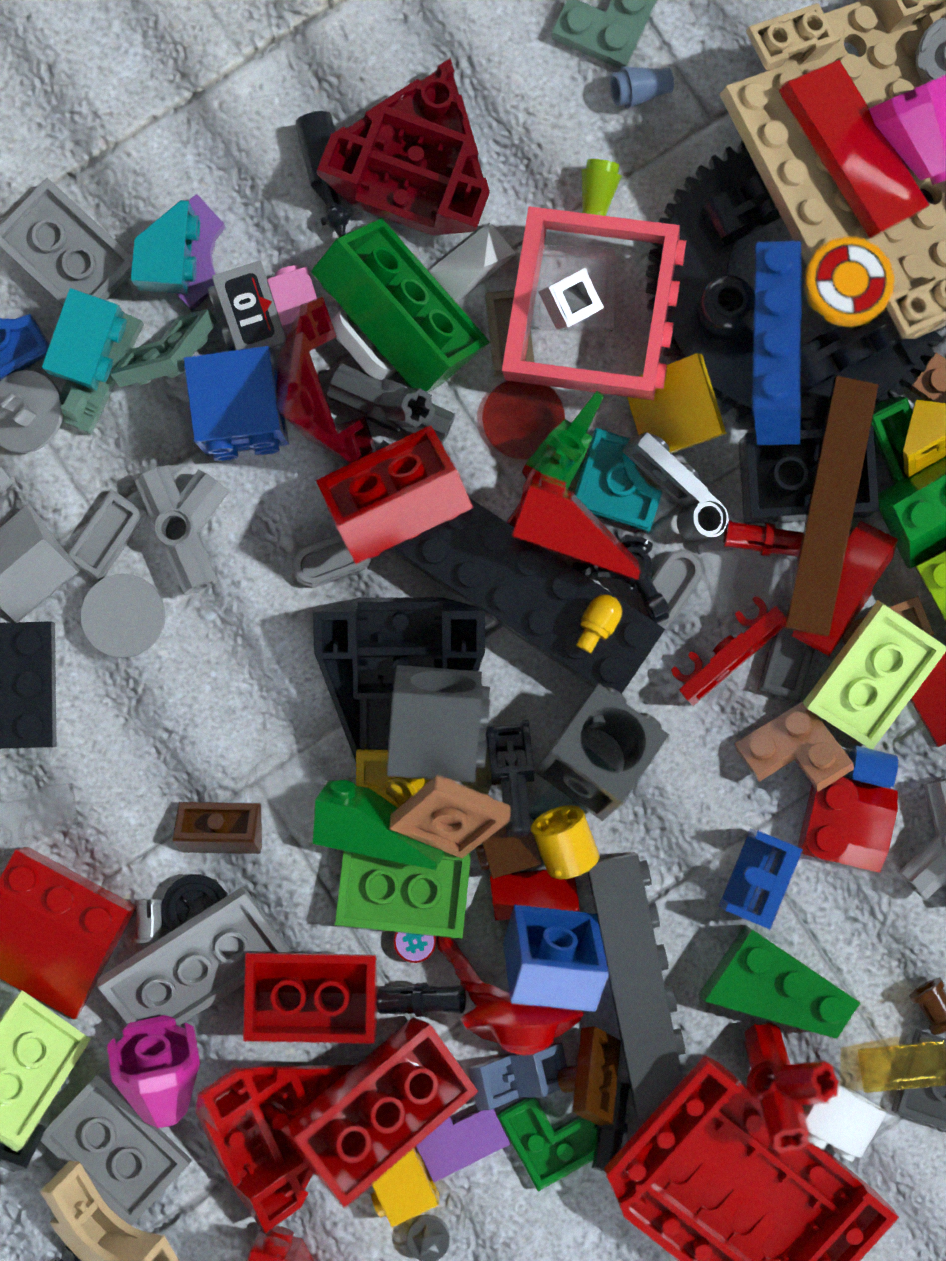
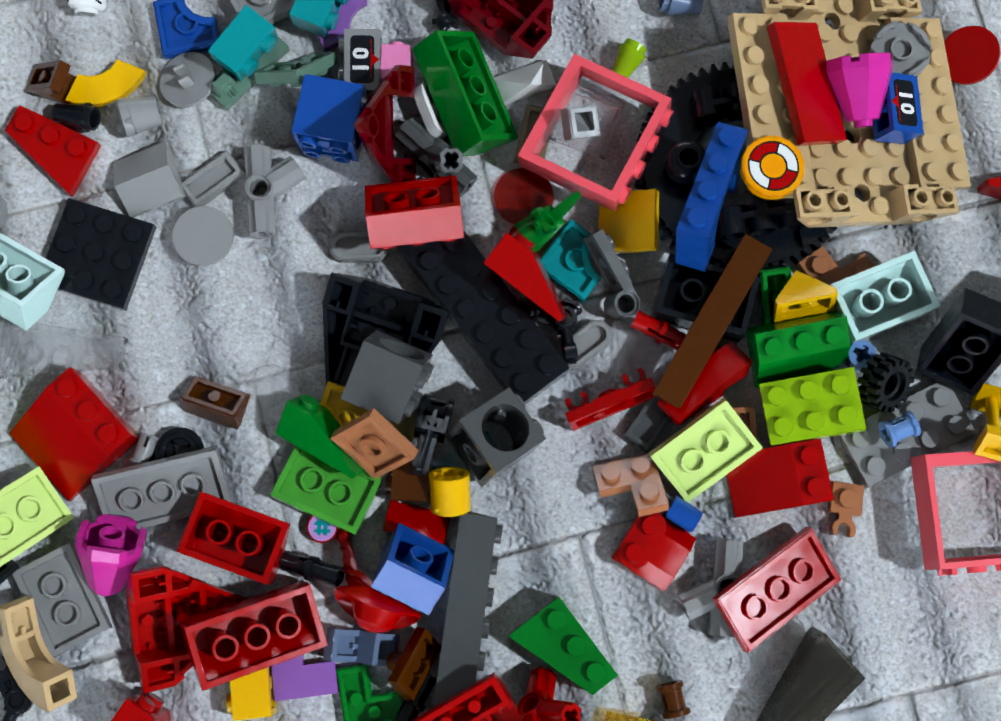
camera: 15 degrees right, 5 degrees down
yellow cylinder [576,594,622,653] -> none
blue window [718,828,803,929] -> none

